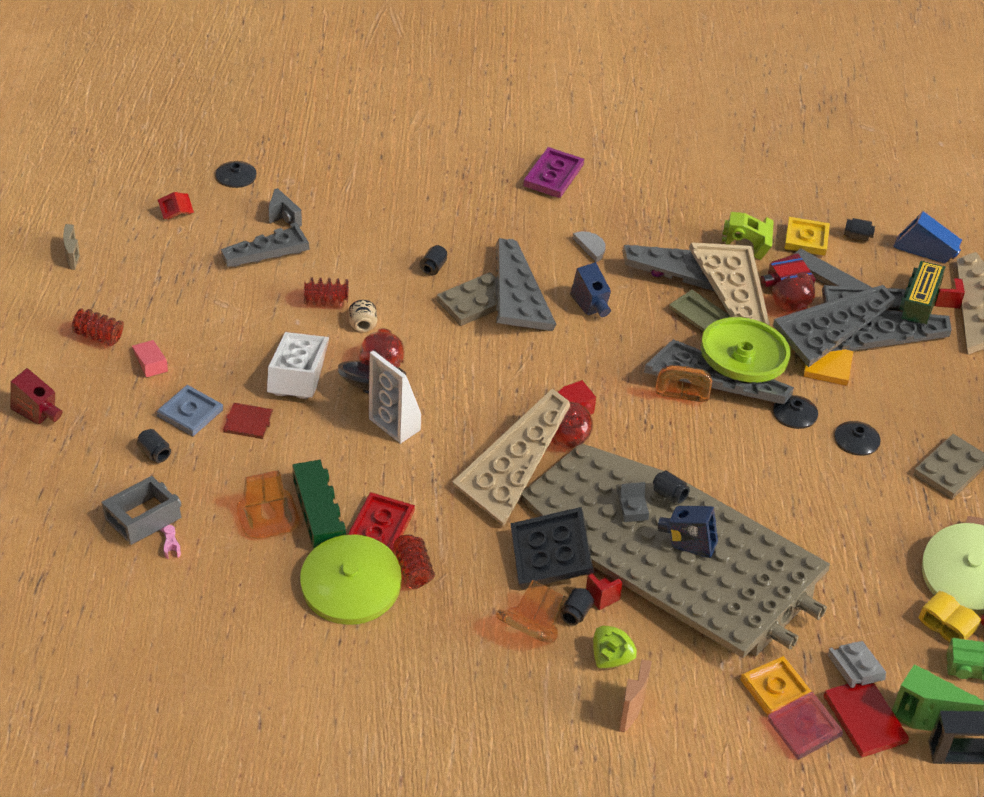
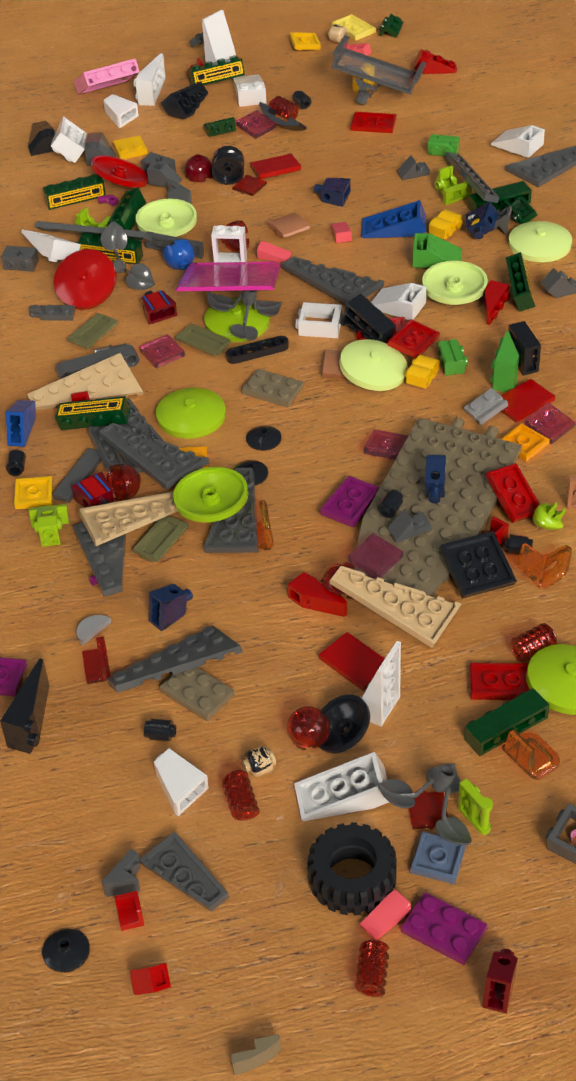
camera: 100 degrees left, 0 degrees up
black brick [137,429,171,463] -> none
none -> black slope [0,658,49,754]
none -> clear red panel [82,636,111,684]
none -> red panel [114,891,145,931]
none -> white slope [154,748,209,816]
none -> lime dish [156,388,226,439]
none -> black tyre [308,822,397,915]
none -> red tile [319,632,385,691]
none -> magenta plate [320,476,380,527]
none -> clear pink plate [348,533,403,578]
none -> clear pink plate [364,429,408,460]
none -> dark grey plant [378,763,472,845]
none -> magenta plate [401,892,487,966]
none -> lime plate [458,779,493,835]
none -> red tile [485,463,540,523]

